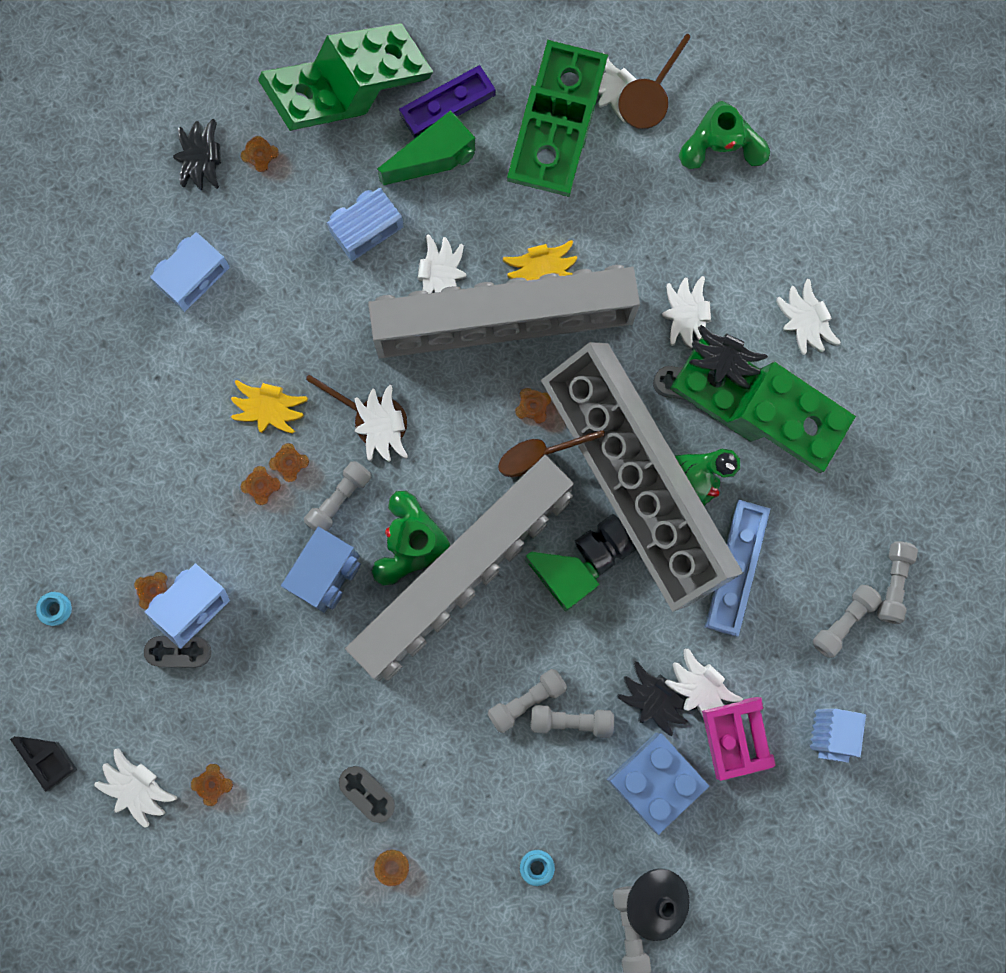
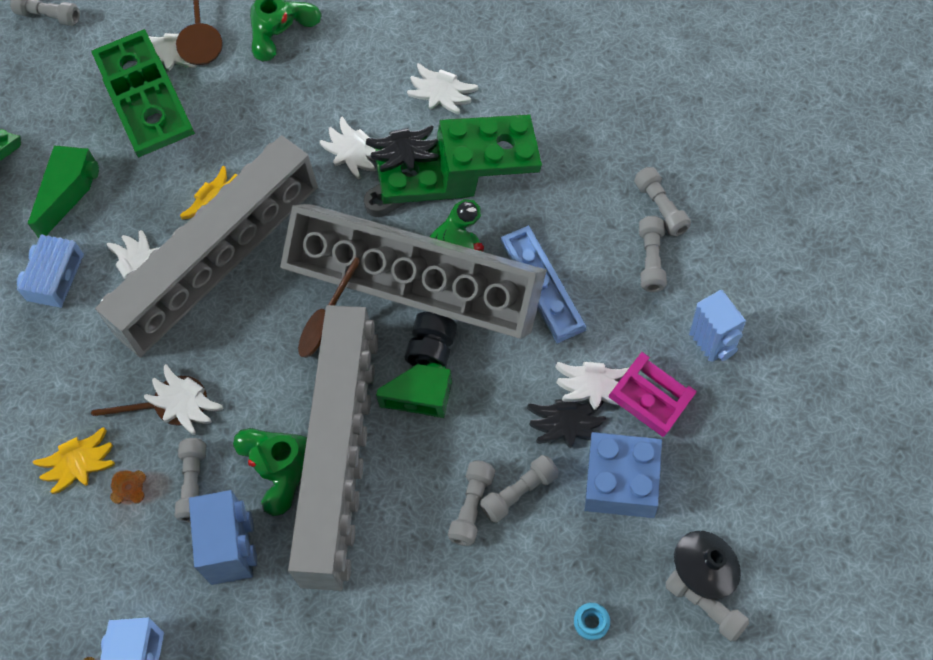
camera: 30 degrees left, 15 degrees down
clear orange plate [240,466,281,505] -> none
dark purple plate [399,65,496,138] -> none
clear orange plate [515,388,551,424] -> none

